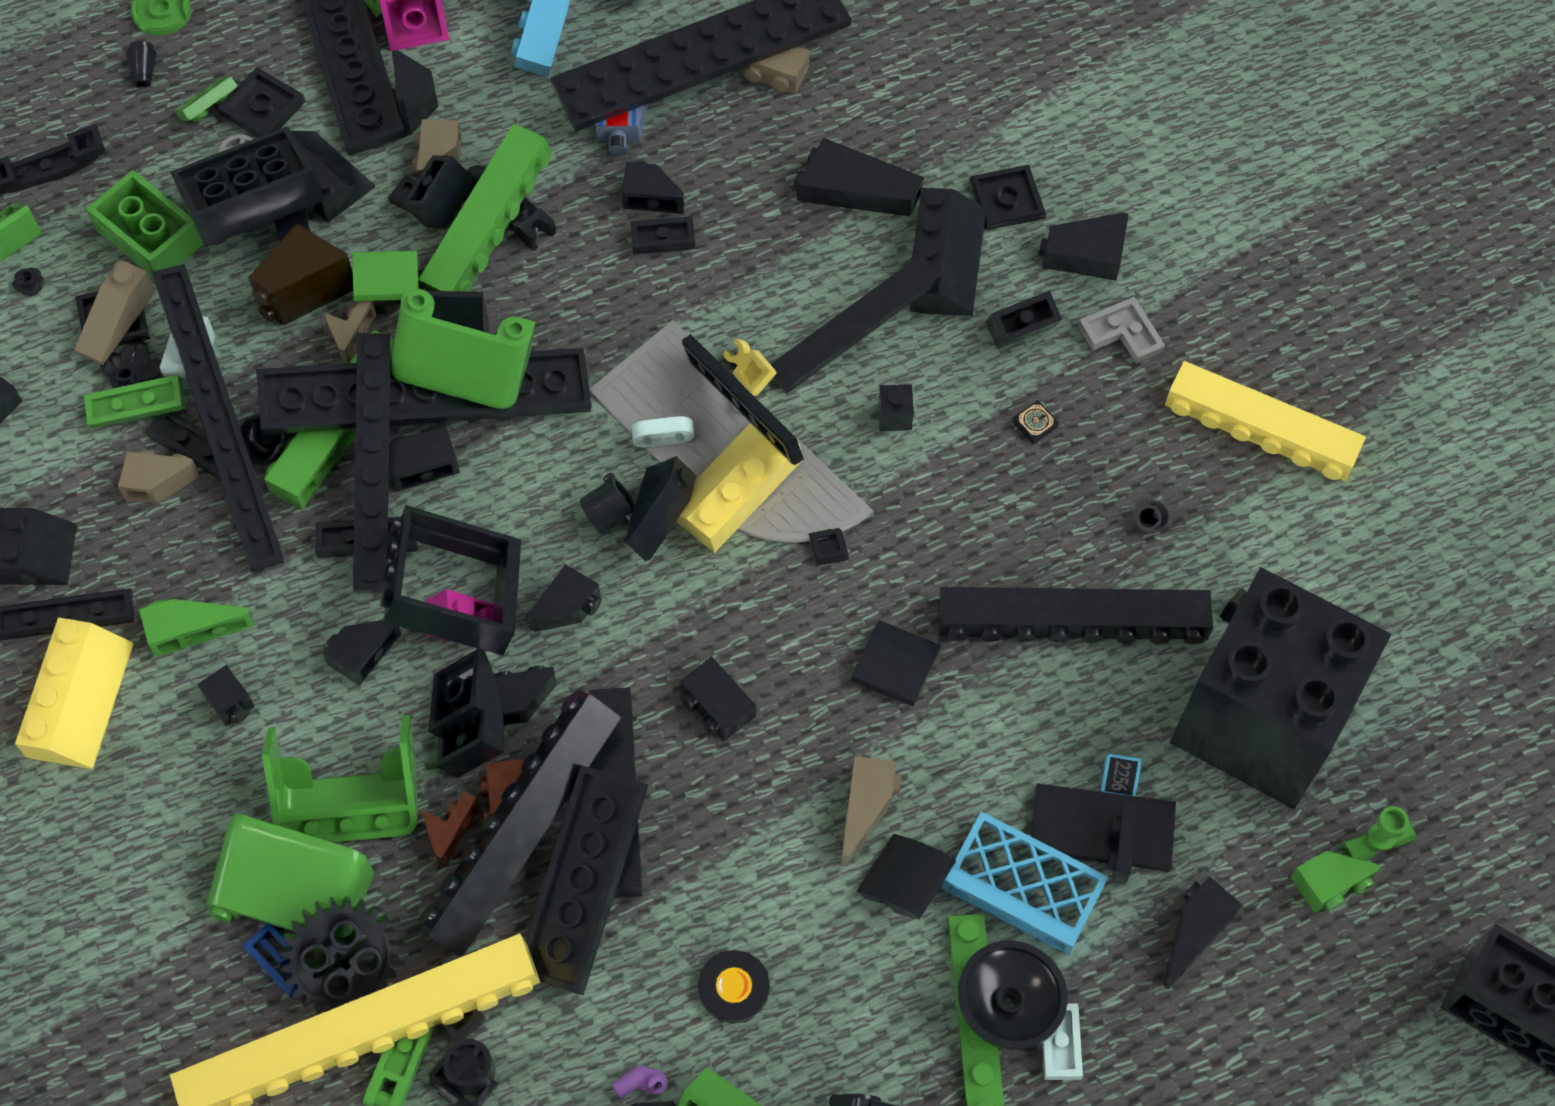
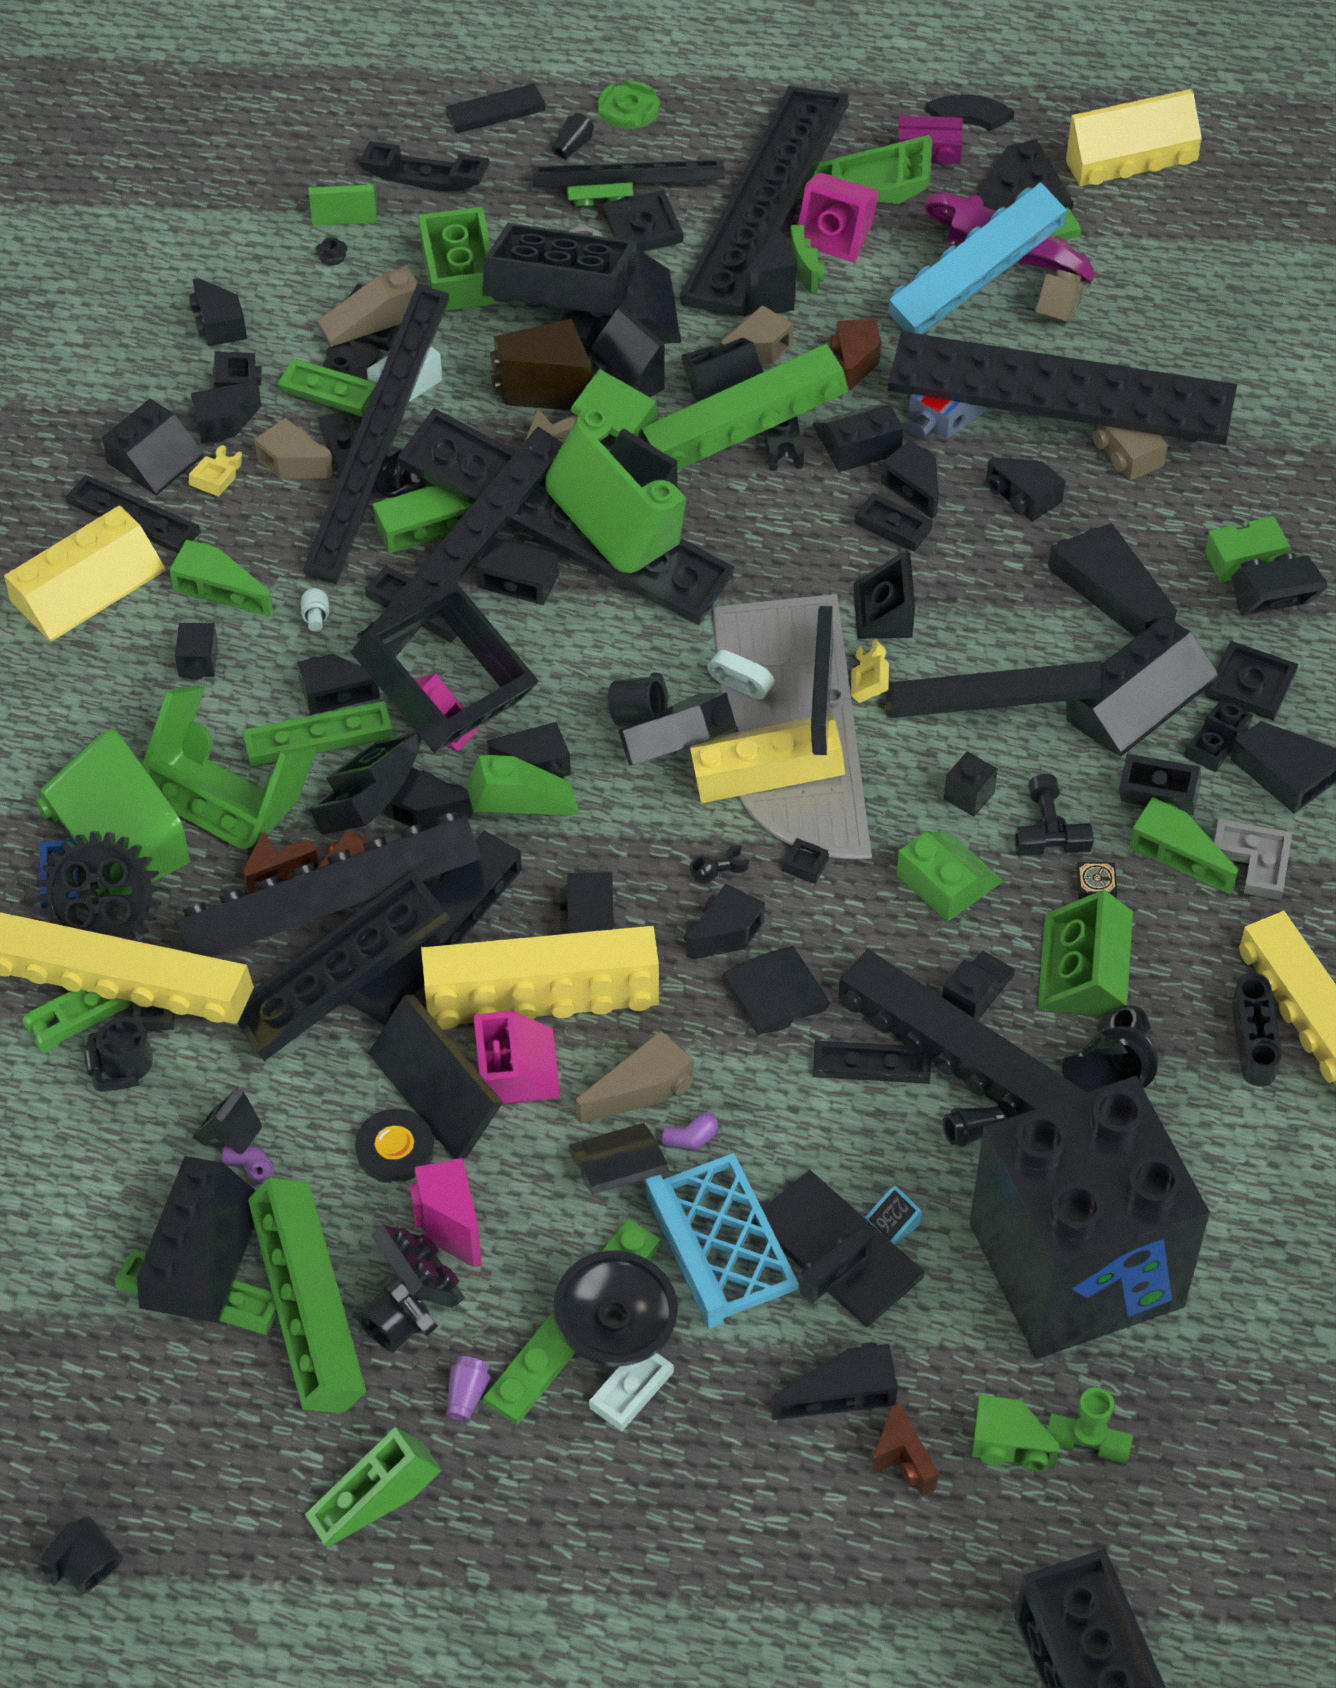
camera: 40 degrees right, 10 degrees down
none -> light yellow plate [188,445,242,497]
none -> black slope [191,380,262,444]
none -> black slope [192,1087,262,1155]
none -> black brick [213,351,262,389]
none -> bright green plate [242,701,393,767]
none -> light aqua cylinder [300,588,329,632]
none -> black tile [368,995,503,1159]
none -> black plate [371,1224,465,1308]
none -> dark pink slope [409,1158,482,1267]
none -> light yellow brick [421,926,659,1029]
none -> black tile [446,83,545,134]
none -> bright green slope [466,755,579,816]
none -> dark pink slope [474,1011,560,1104]
none -> black tile [532,160,725,187]
none -> black slope [591,306,665,397]
none -> medium lavender arm [662,1112,719,1150]
none -> black slope [684,883,765,960]
none -> black arm [689,845,749,883]
none -> bright green slope [790,225,824,293]
none -> black slope [813,405,904,472]
none -> black tile [813,1041,931,1084]
none -> copper slope [830,318,881,390]
none -> black slope [853,550,915,639]
none -> copper slope [872,1403,939,1496]
none -> bright green slope [897,831,1003,922]
none -> black arch [942,951,1015,1021]
none -> black cone [943,1106,1005,1147]
none -> black slope [986,457,1066,522]
none -> black bar [1014,774,1094,855]
none -> bright green slope [1038,889,1133,1016]
none -> black helmet [1062,1026,1158,1092]
none -> bright green slope [1129,797,1238,895]
none -> black slope [1184,699,1253,773]
none -> bright green brick [1205,516,1290,583]
none -> black slope [1231,553,1328,616]
none -> black beam [1232,973,1282,1087]

